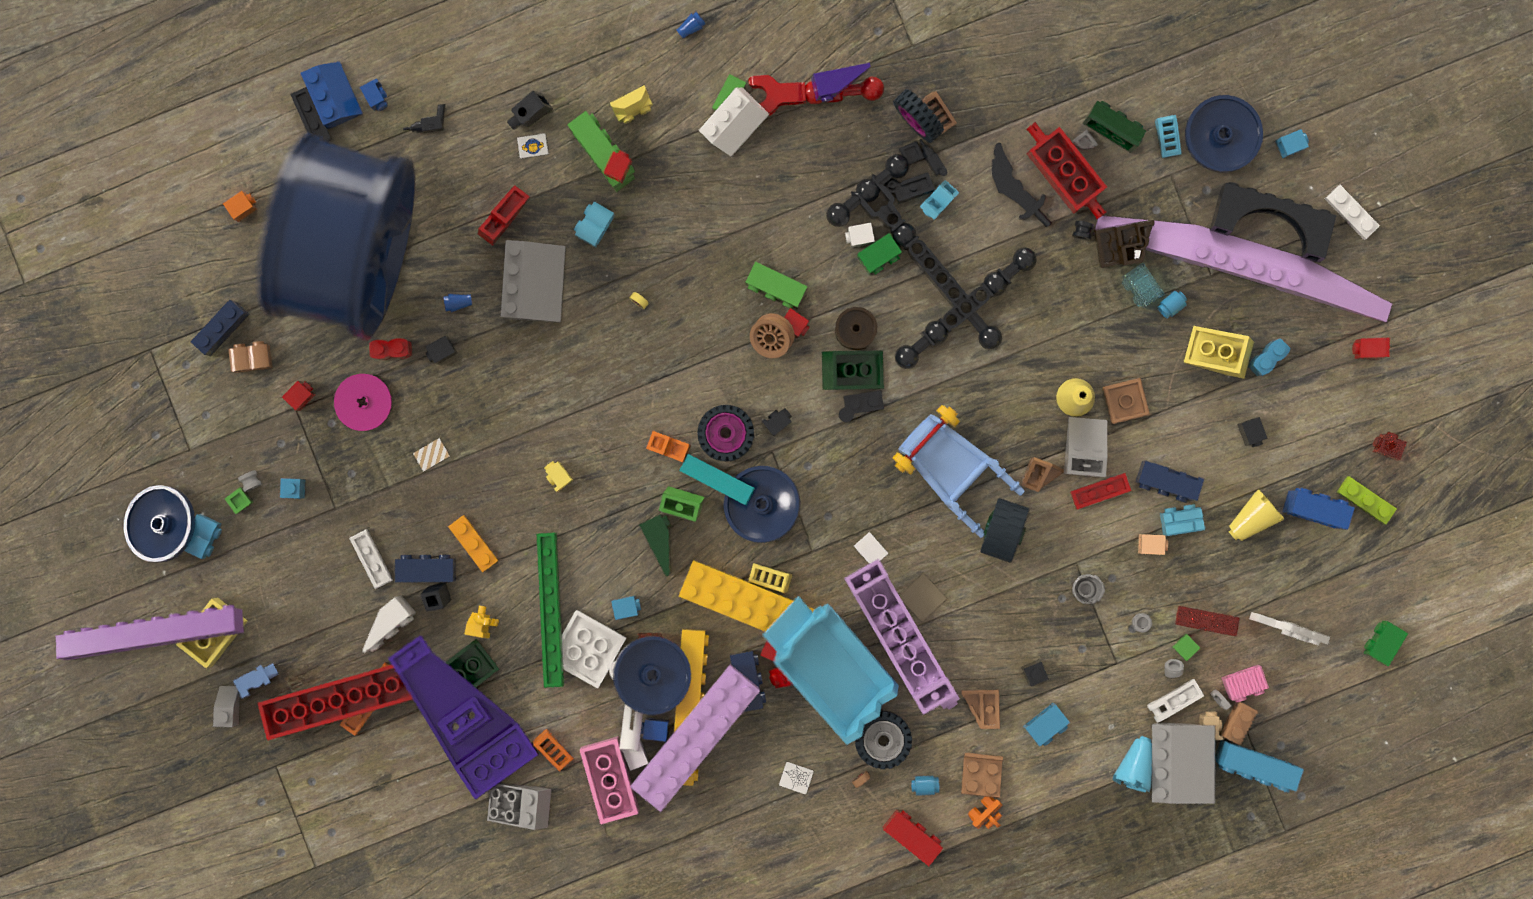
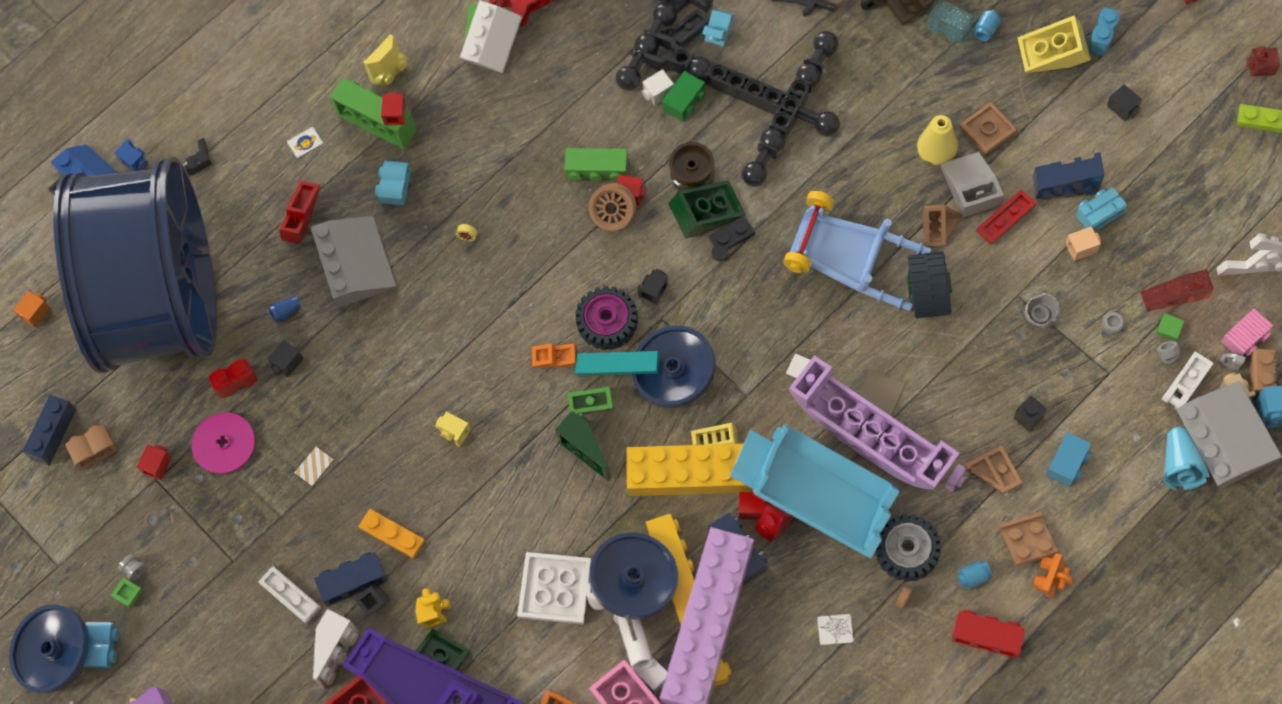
camera: 15 degrees left, 20 degrees down
dark azure brick [280,478,305,498] -> none
black torso [507,90,553,130] -> none
green tile [537,532,564,688] -> none
dark azure brick [611,595,642,620] -> none
blue brick [641,718,669,741] -> none
light yellow cone [1229,489,1284,541] -> none
blue brick [1282,488,1355,530] -> none

